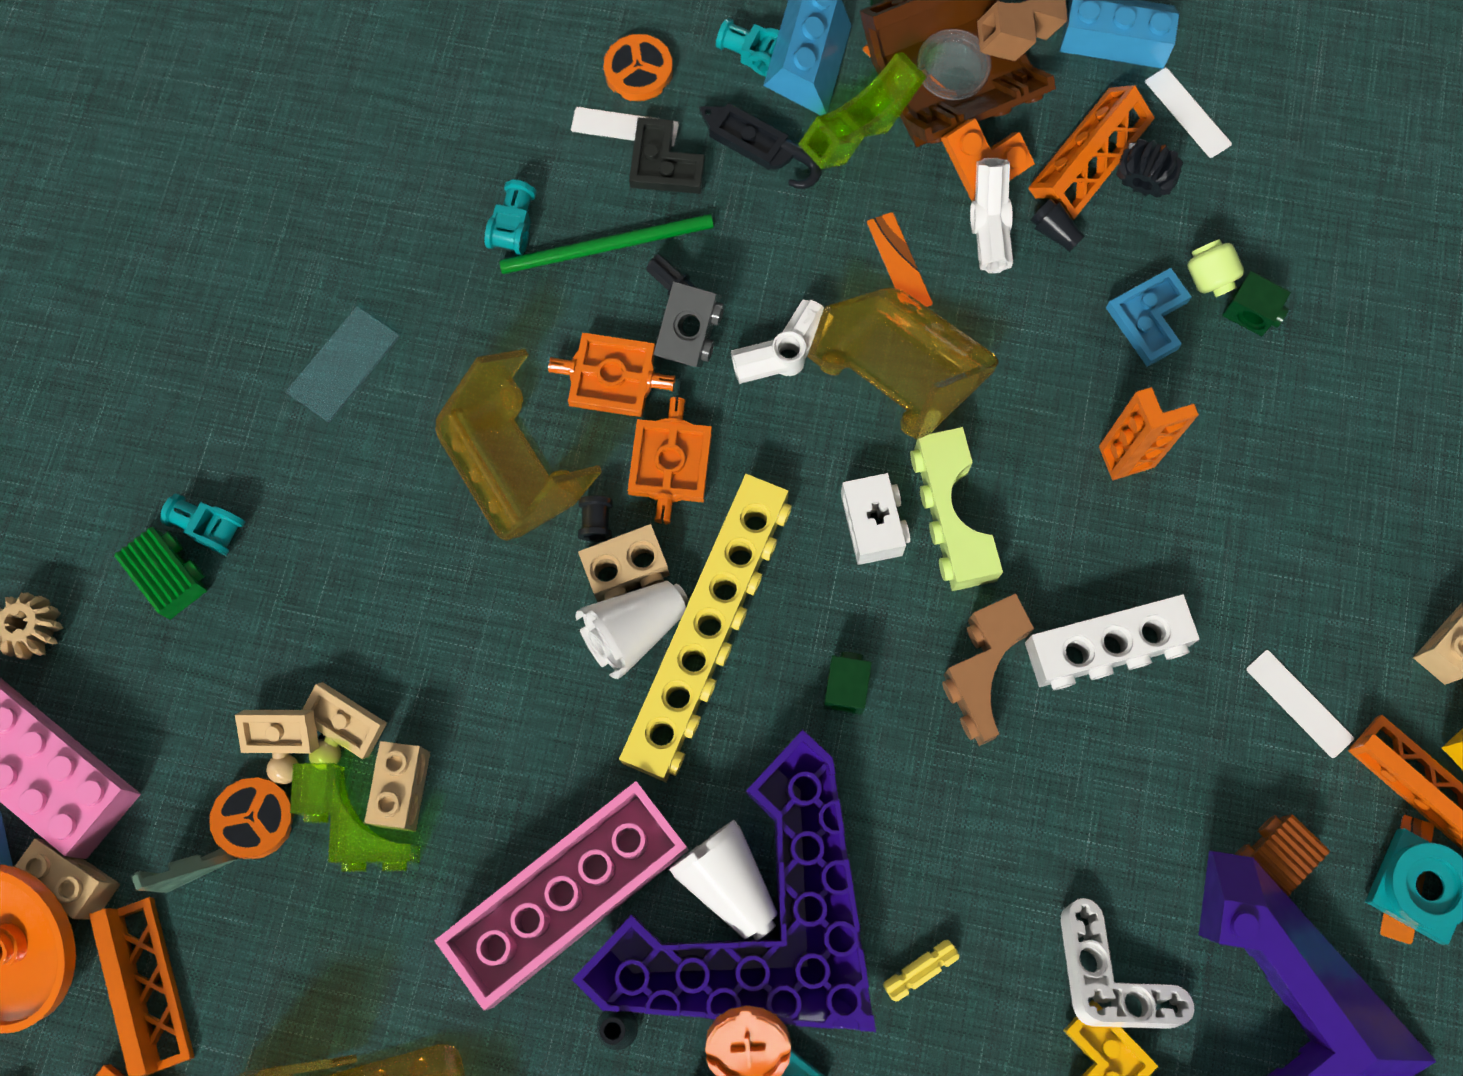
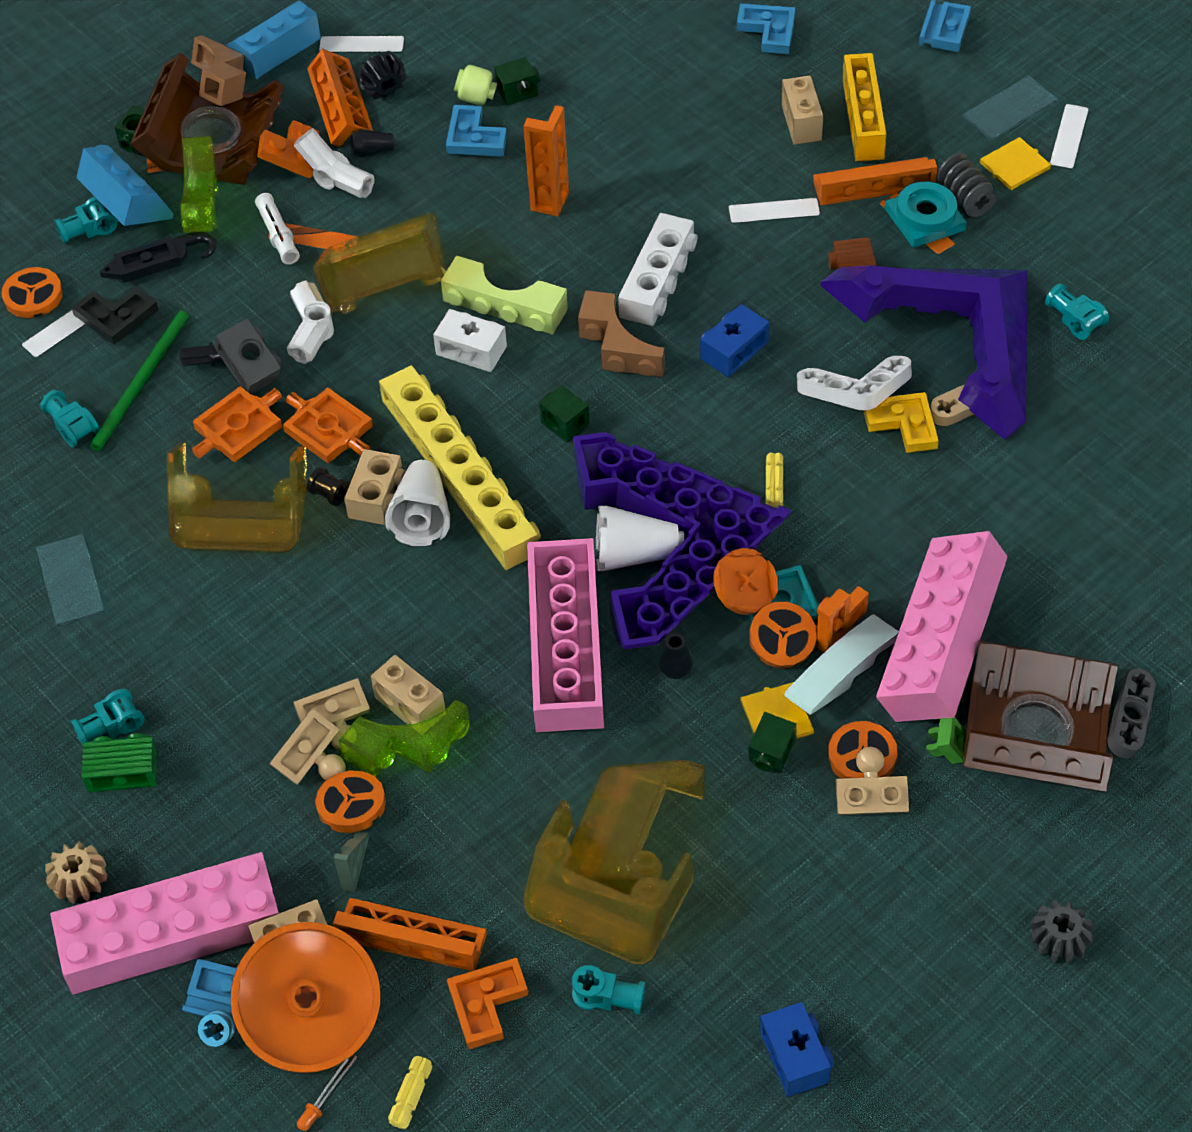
camera: 55 degrees left, 20 degrees down
none -> white pin [255,193,300,264]
none -> blue brick [700,304,769,378]

